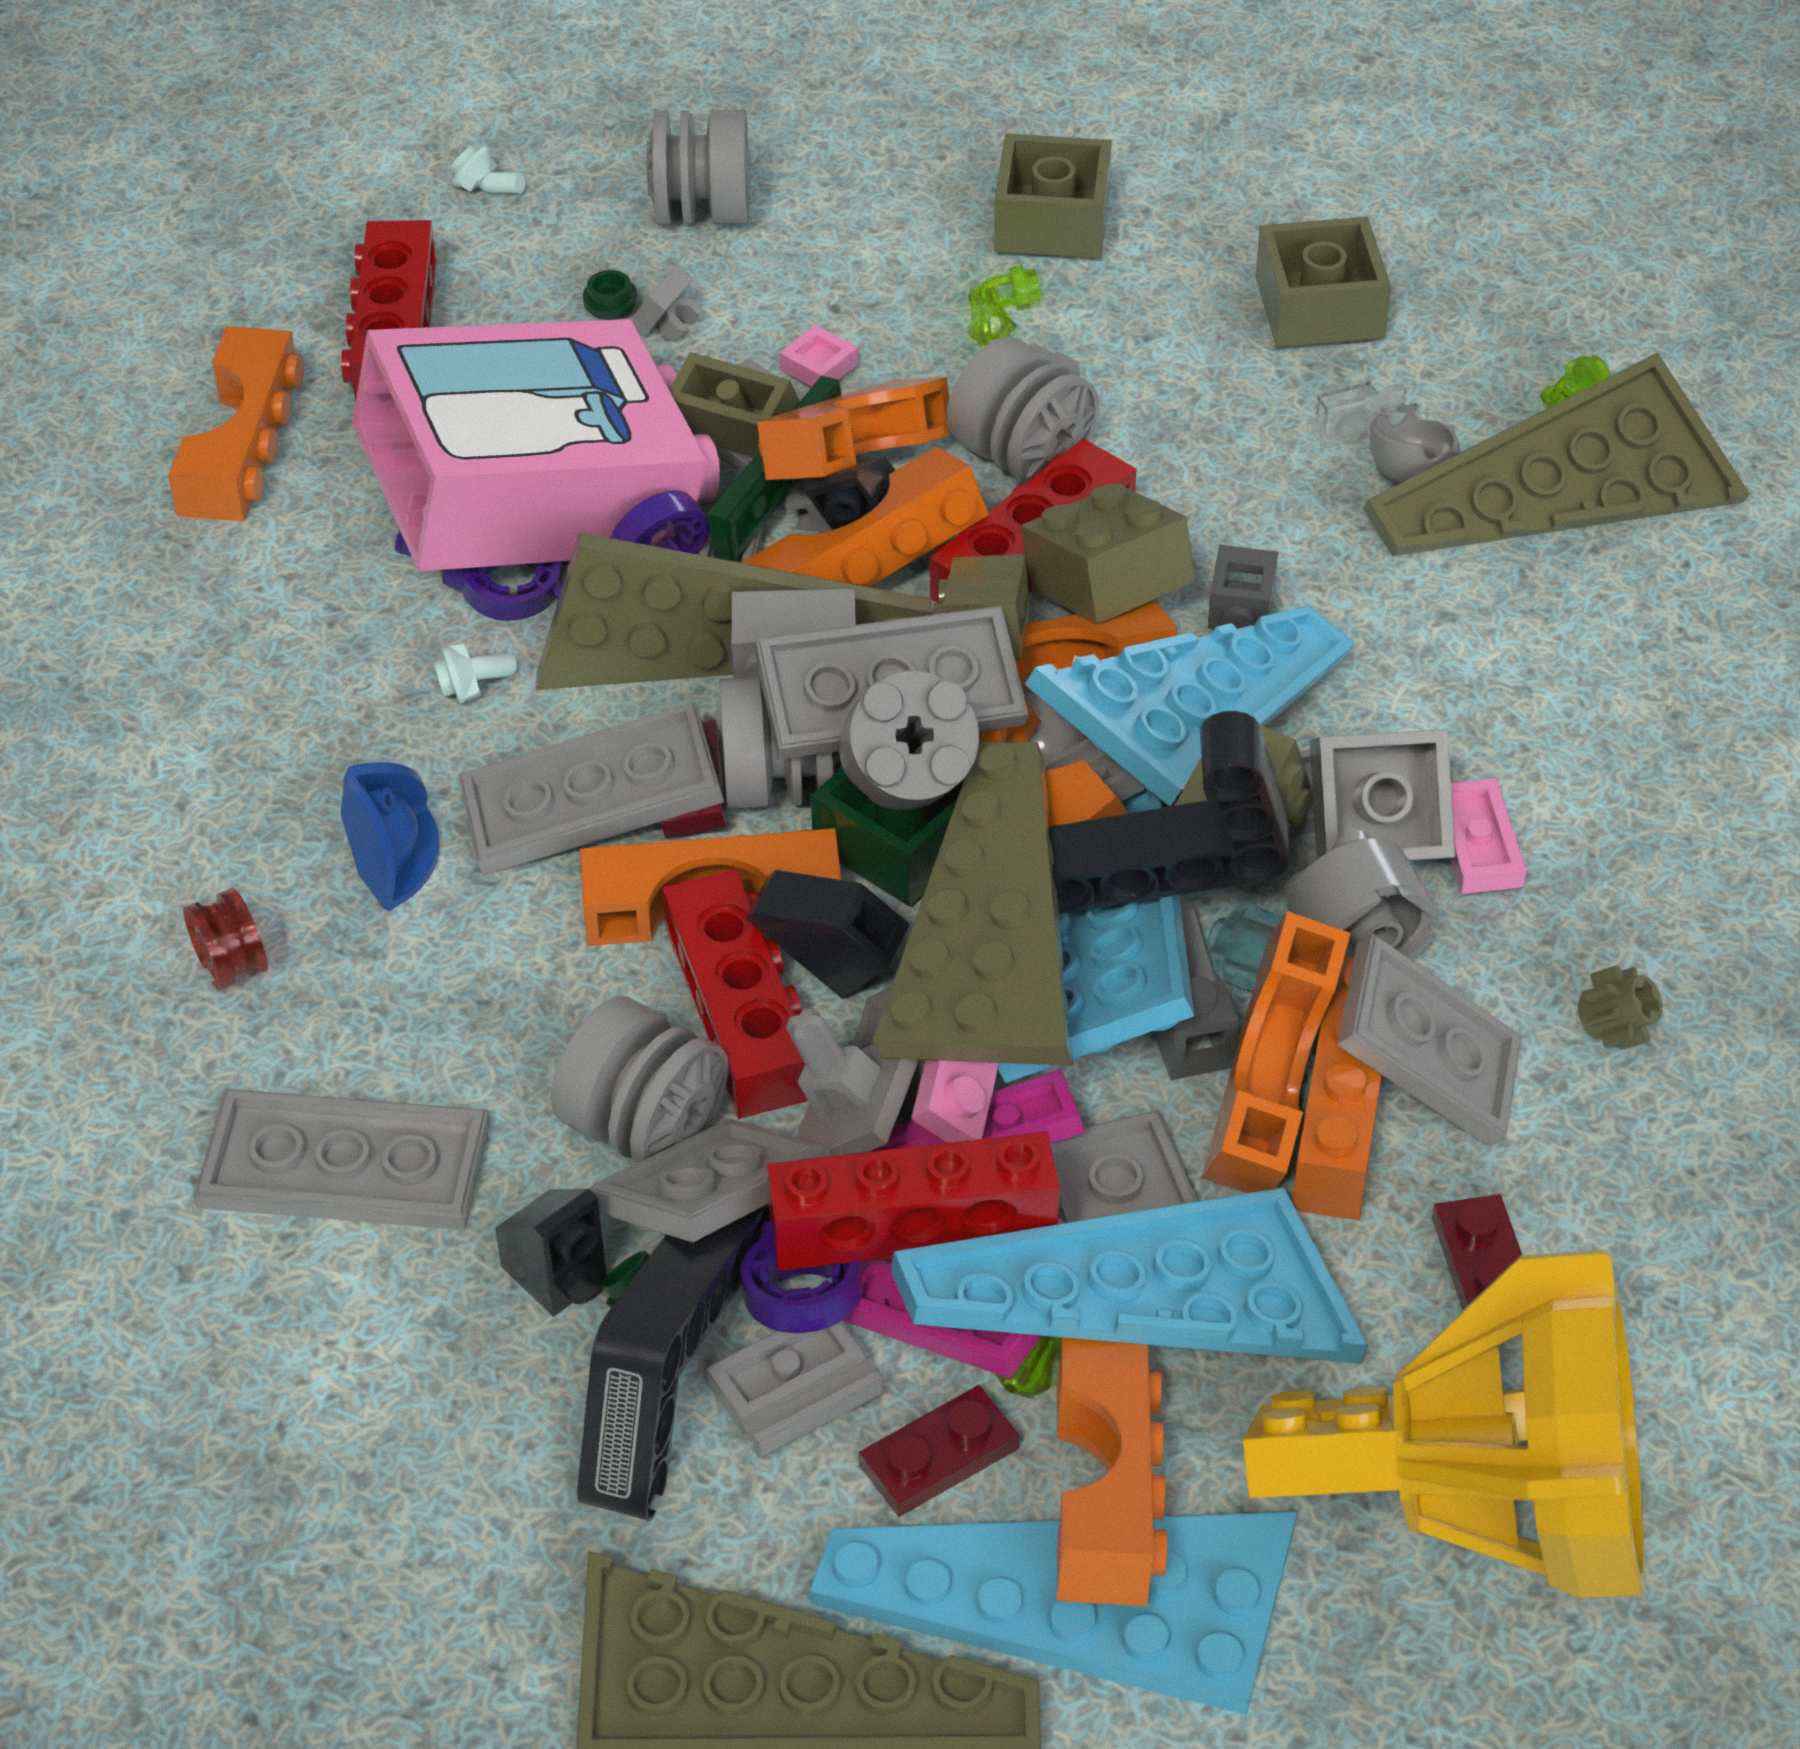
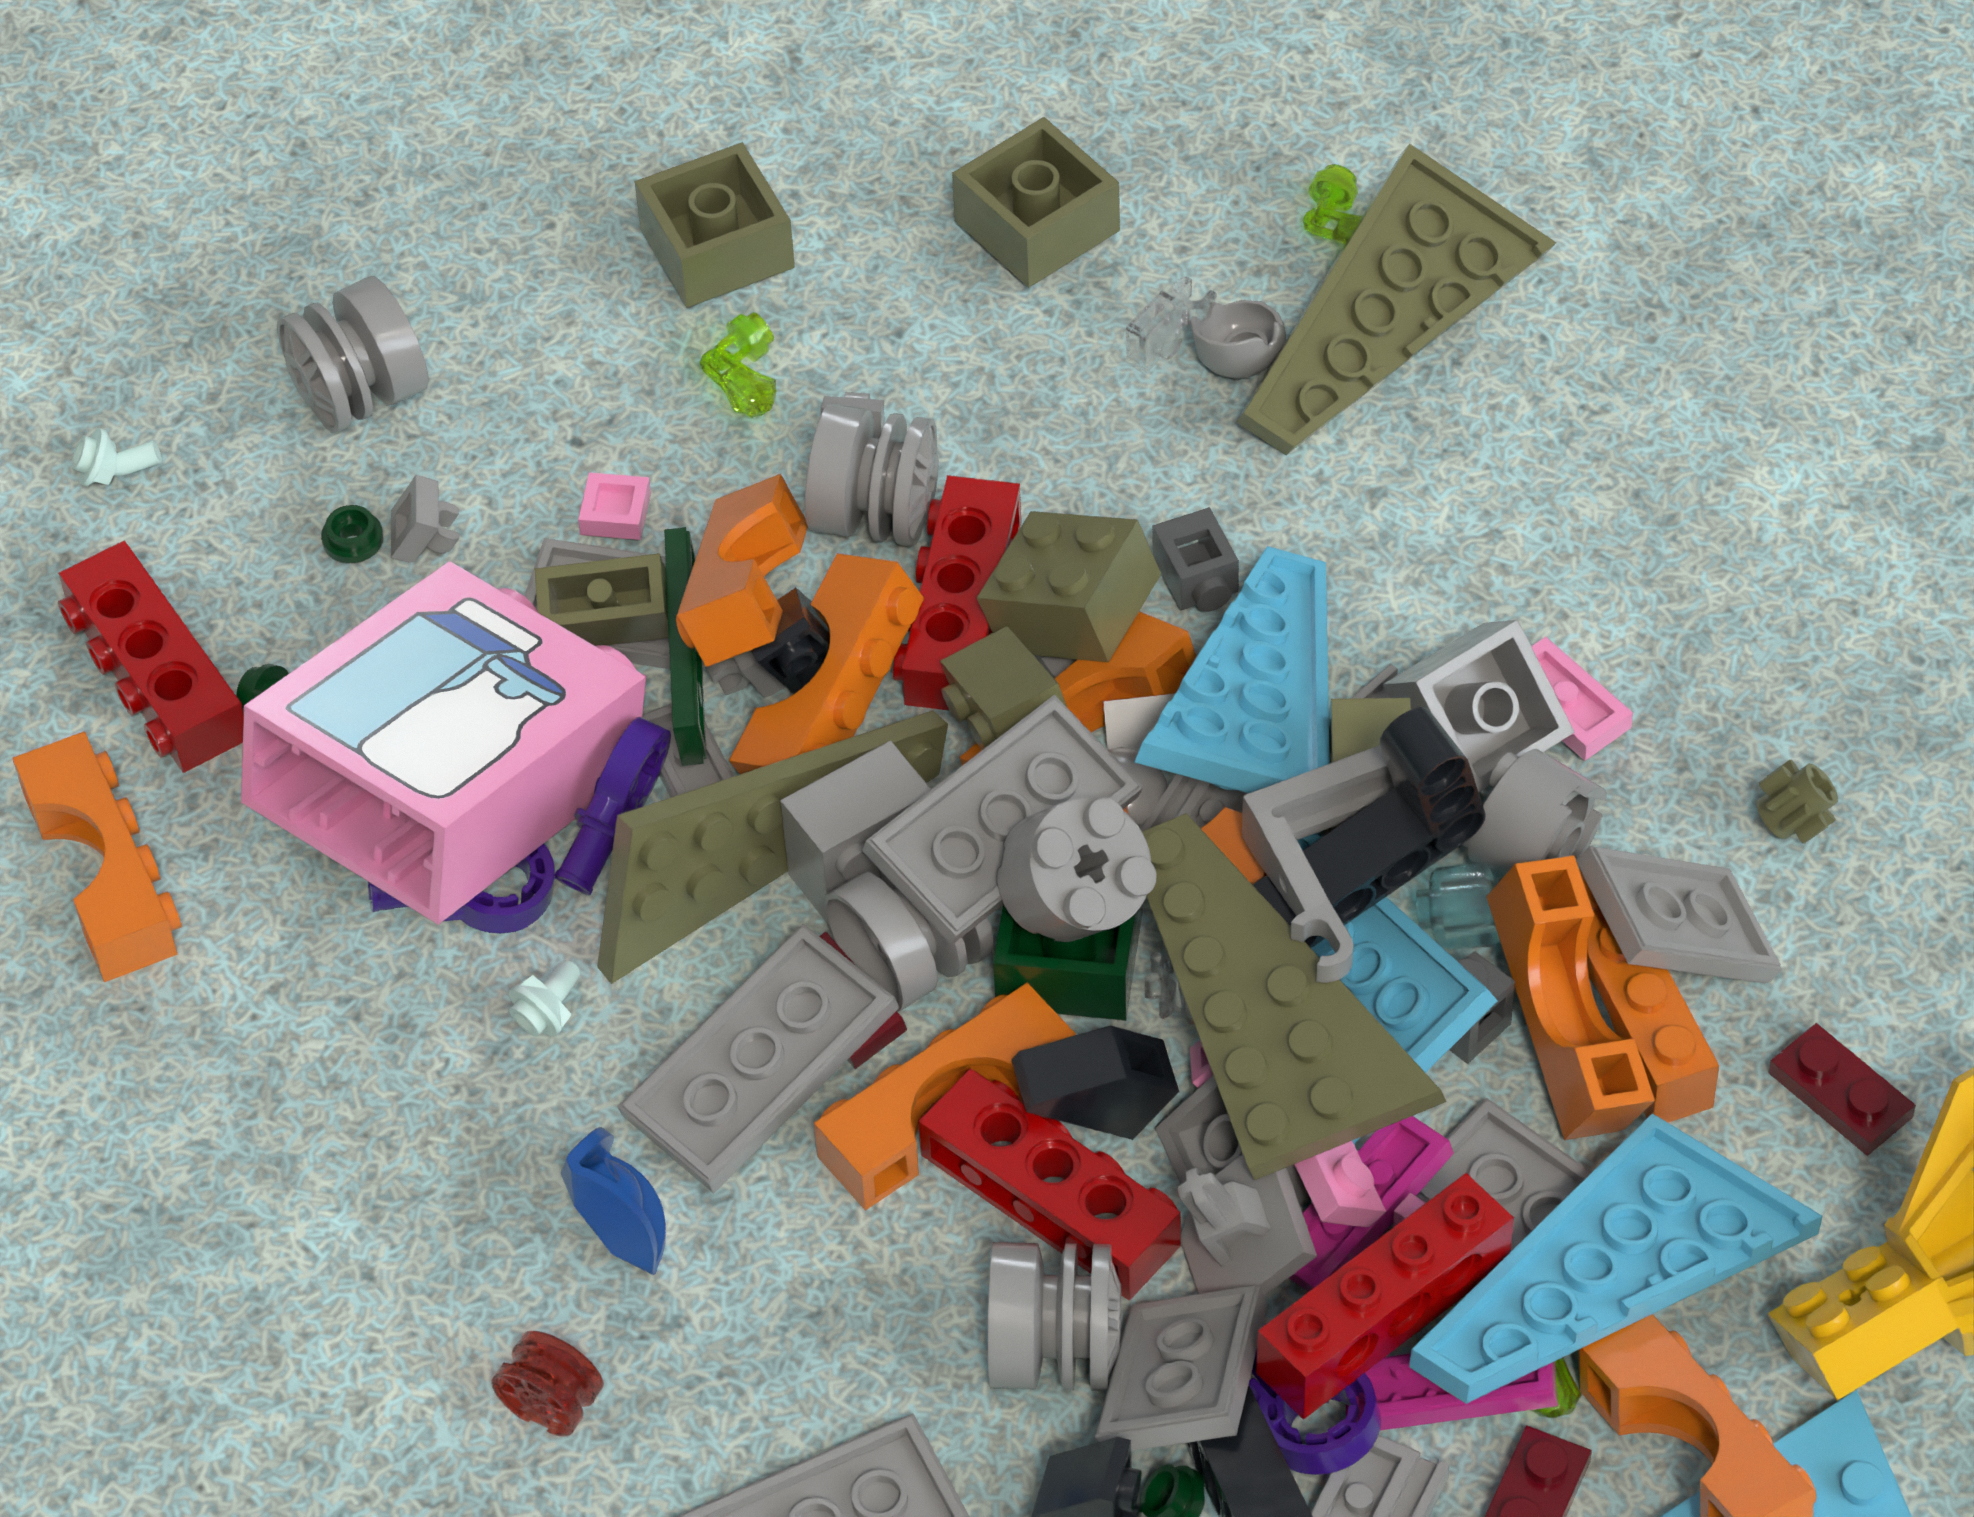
camera: 30 degrees left, 5 degrees up
none -> light grey hinge [1242,745,1395,983]

